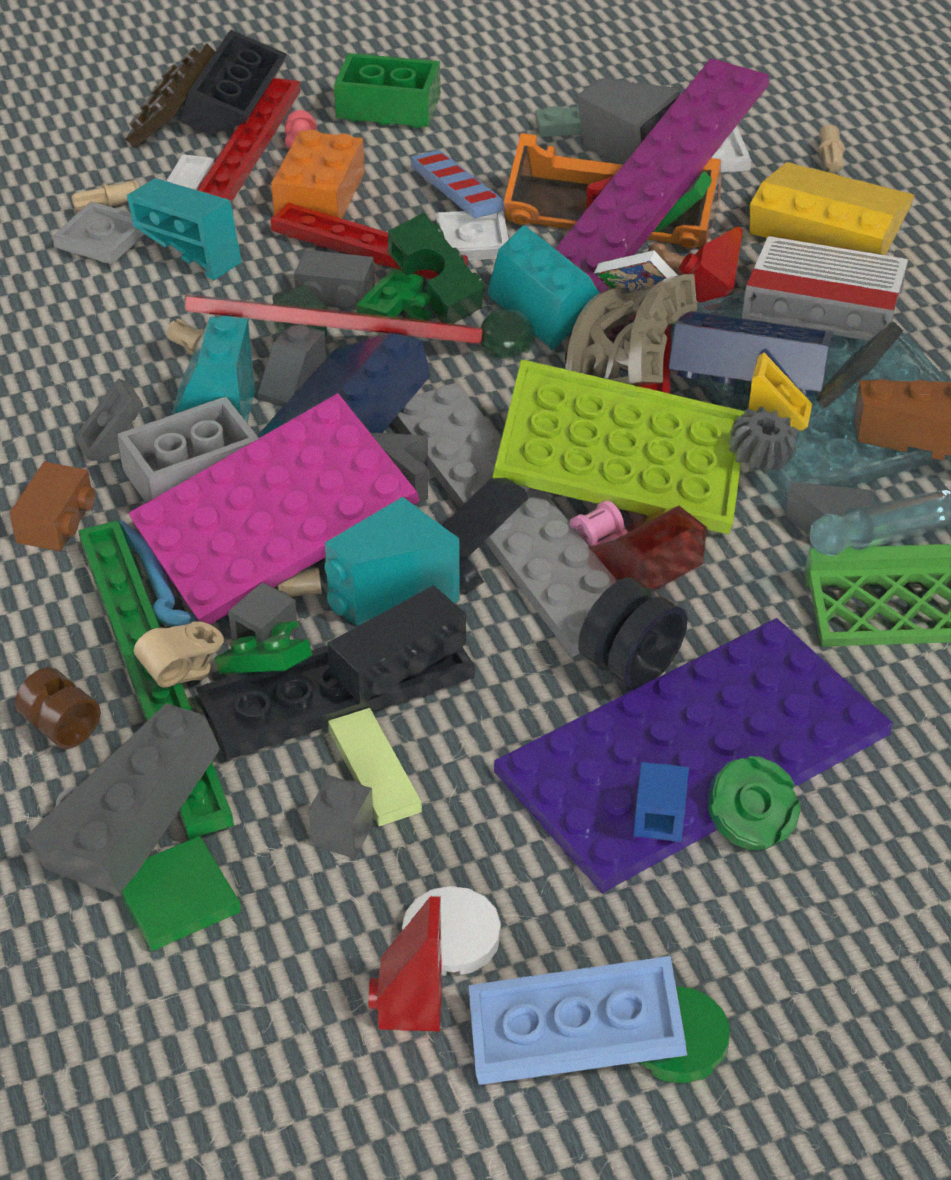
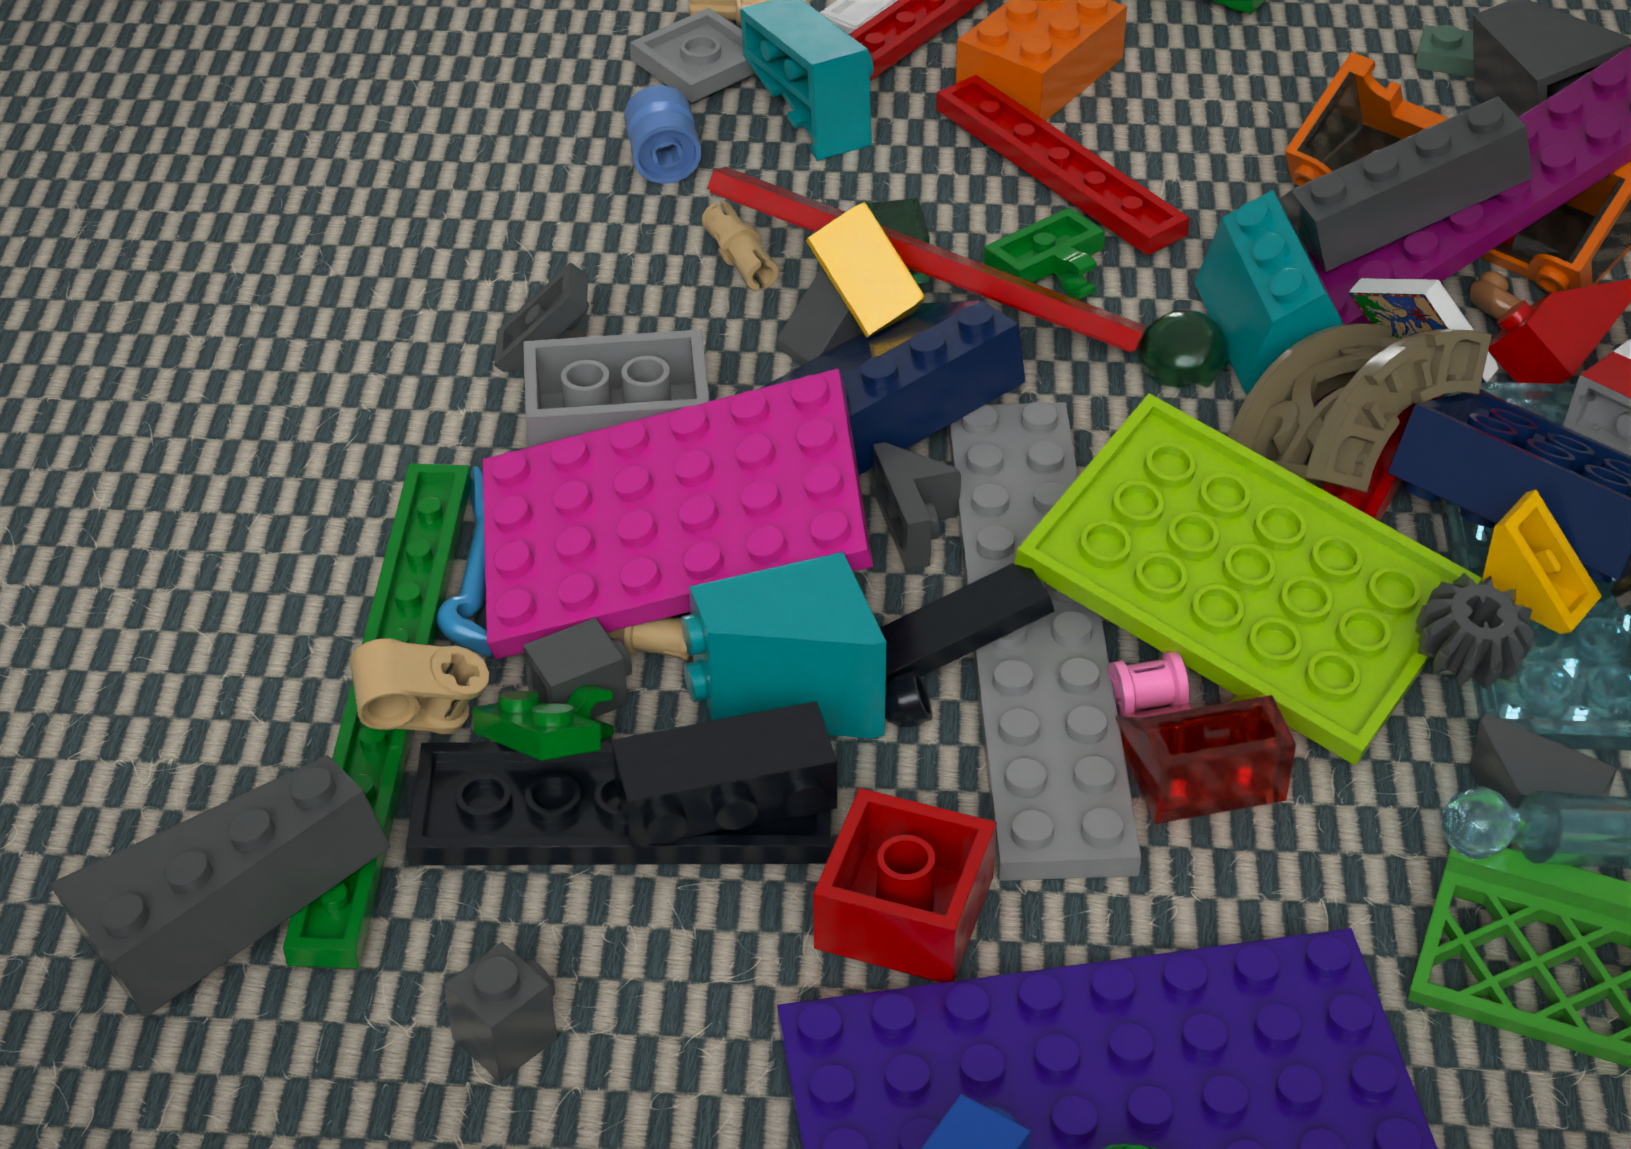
camera: 25 degrees right, 0 degrees up
dark orange brick [9,462,95,552] -> none
reddish brown wheel [15,667,101,749] -> none
green tile [121,836,241,952] -> none
teal slope [171,316,255,423] -> none
dark grey brick [294,250,375,310] -> none
yellowish green tile [328,708,422,827] -> none
dark green arch [388,212,485,324] -> none
medium blue tile [411,150,504,219] -> none
white tile [436,211,508,260] -> none
black wheel [578,577,688,690] -> none
green tile [654,171,712,233] -> none
none -> medium blue wheel [624,85,701,184]
none -> yellow slope [806,202,925,338]
none -> red brick [813,788,997,983]
none -> dark grey slope [1279,96,1532,272]

